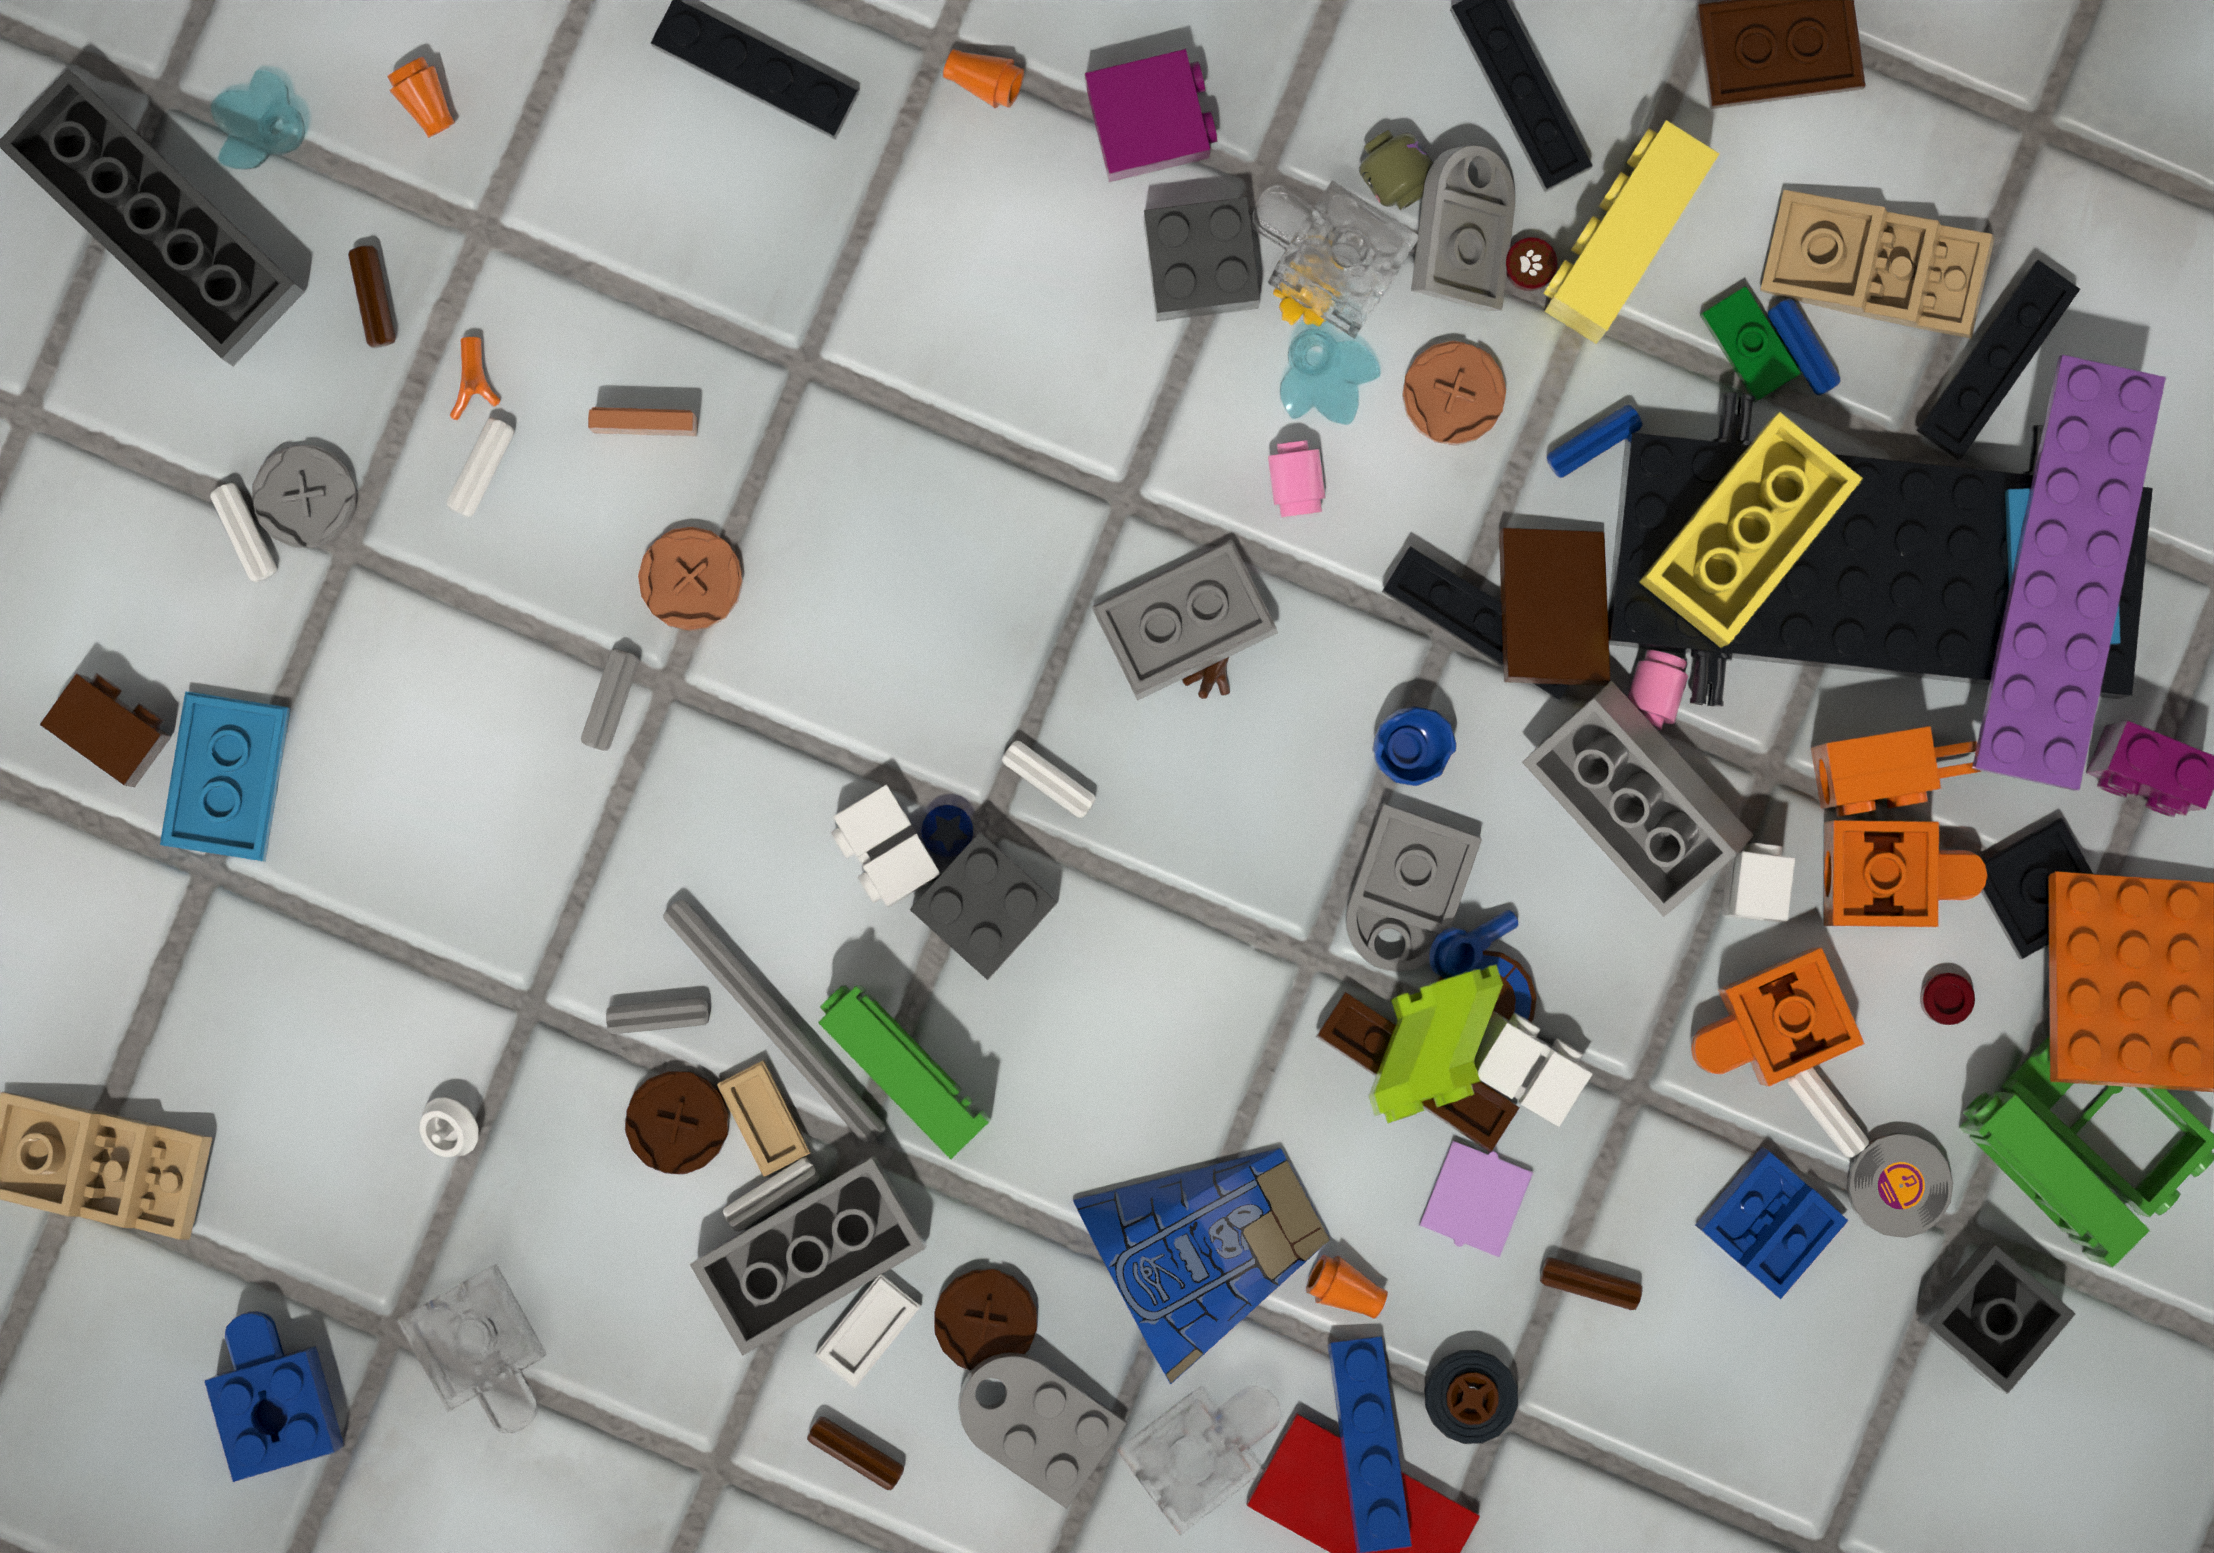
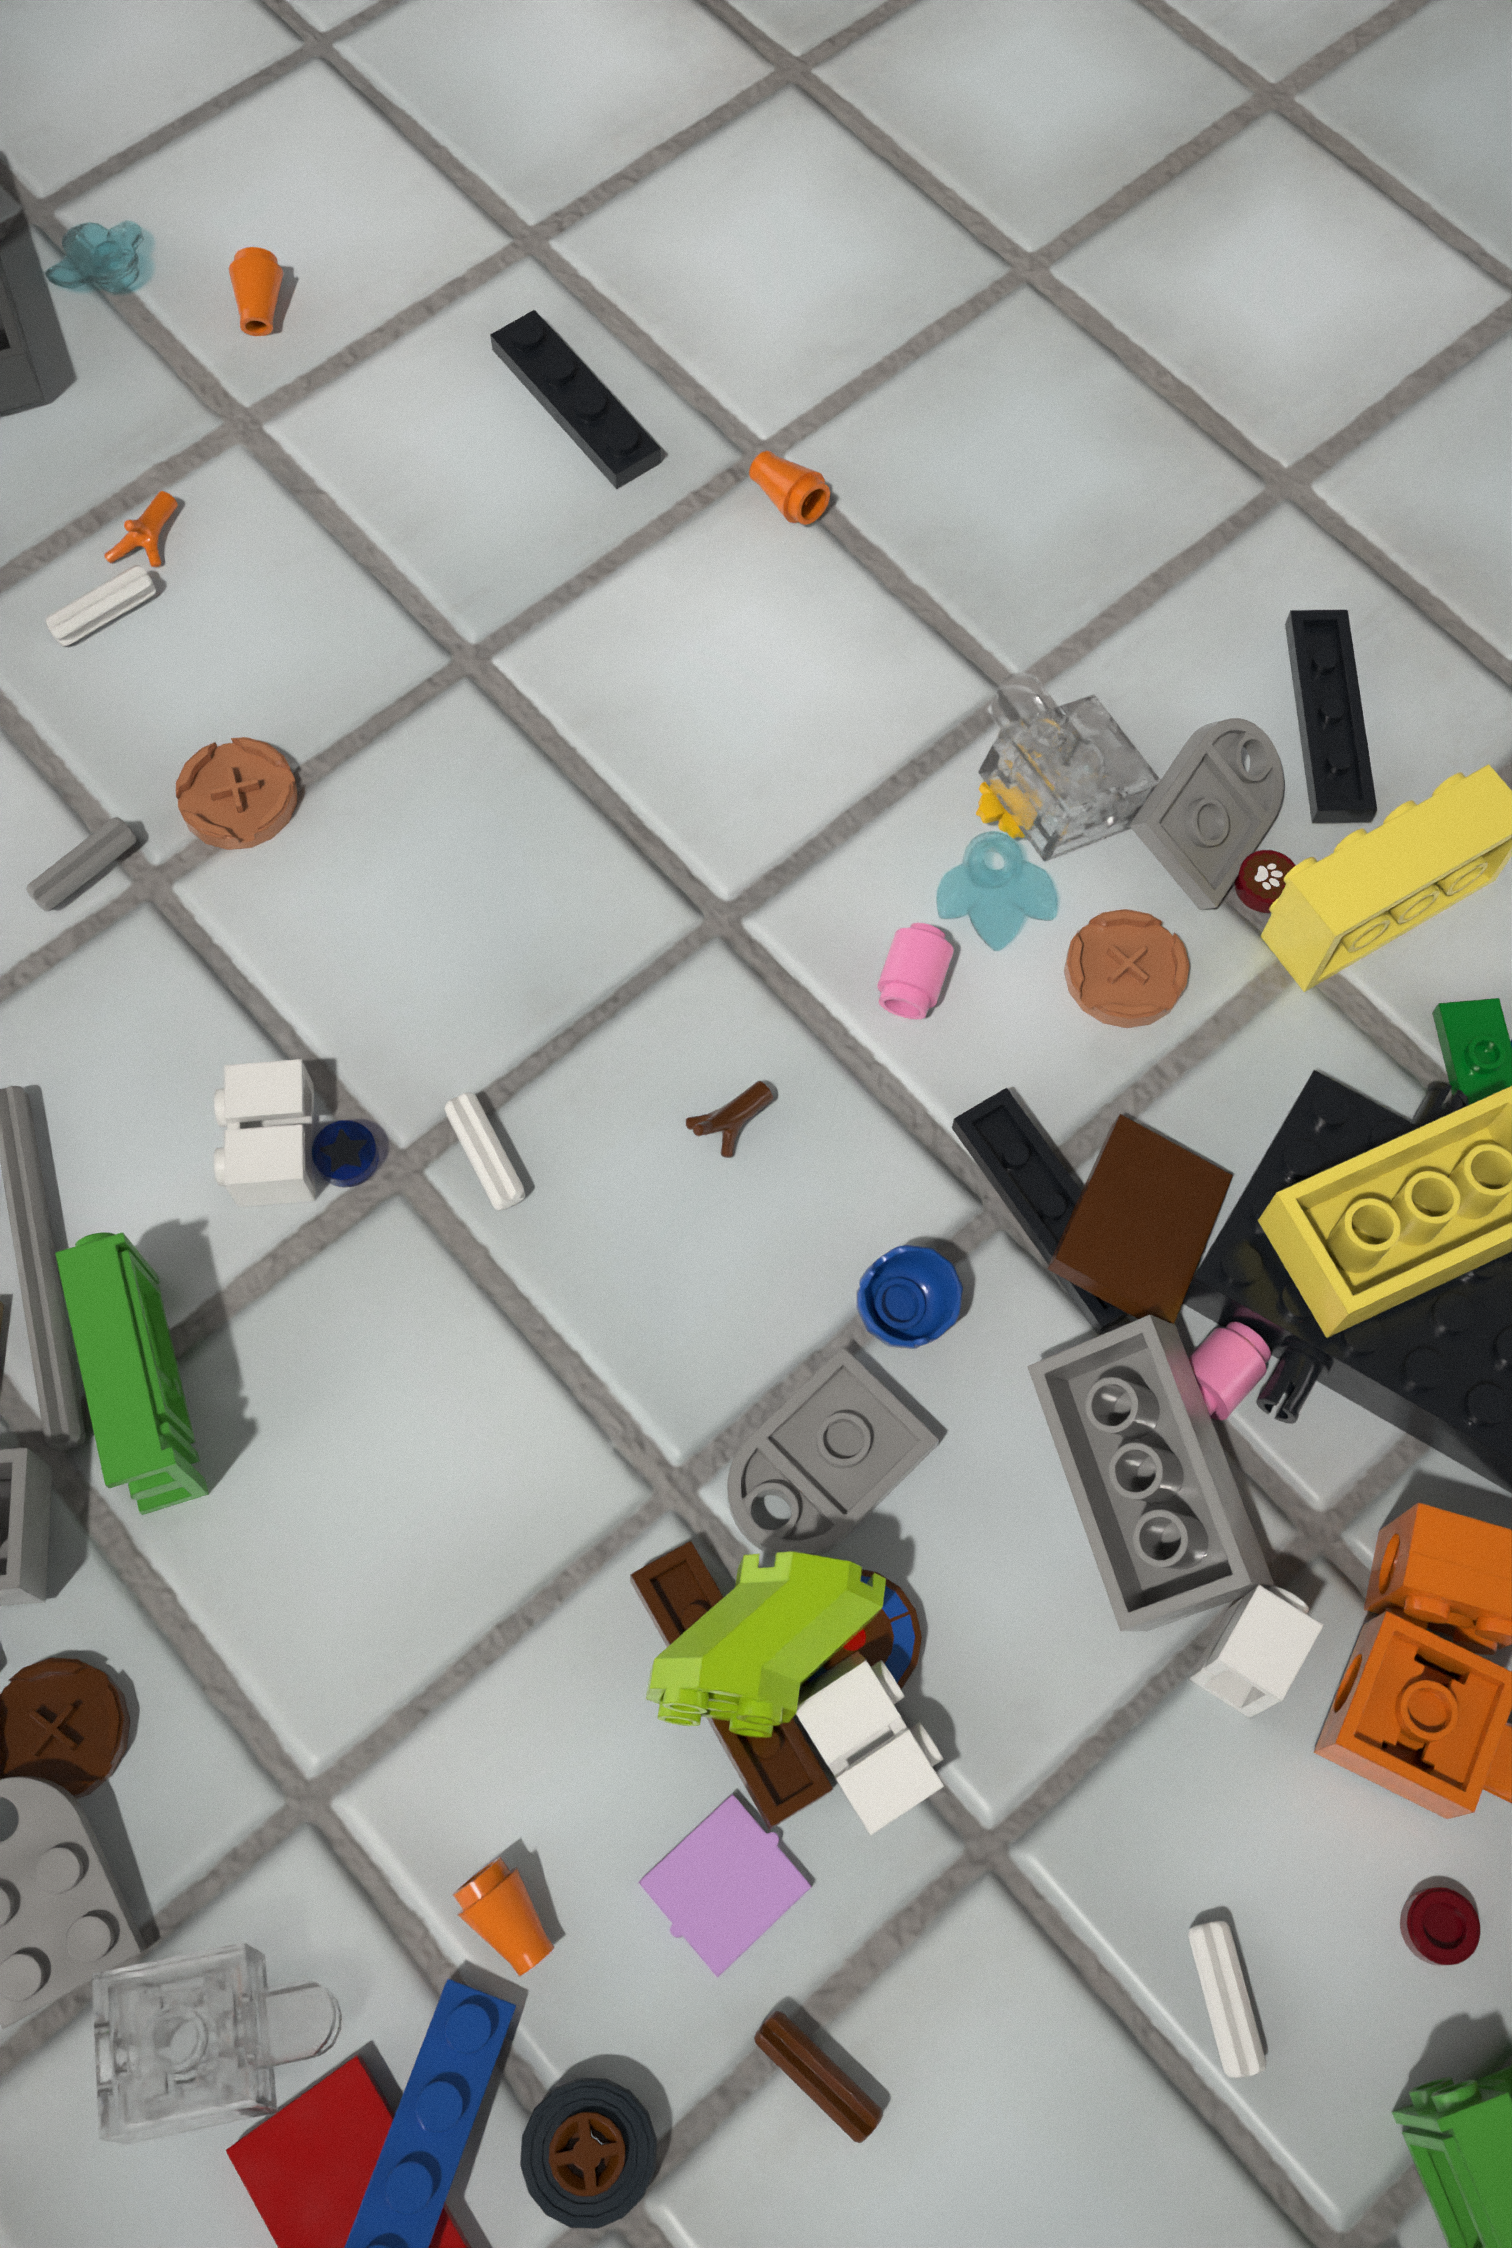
camera: 25 degrees right, 20 degrees down
reddish brown axle [348,245,396,348] -> none
nougat tile [588,407,698,436] -> none
dark grey brick [910,832,1058,980] -> none
wedge [1073,1148,1330,1384] -> none
magenta brick [1085,49,1218,182] -> none
light grey tile [1092,540,1278,701] -> none
dark grey brick [1143,197,1261,321] -> none
olive head [1359,130,1433,210] -> none
blue plate [1429,910,1519,979] -> none
blue axle [1546,405,1643,478] -> none
orange brick [1691,947,1865,1087] -> none
blue slope [1695,1147,1849,1299] -> none
light grey tile [1846,1133,1953,1238] -> none

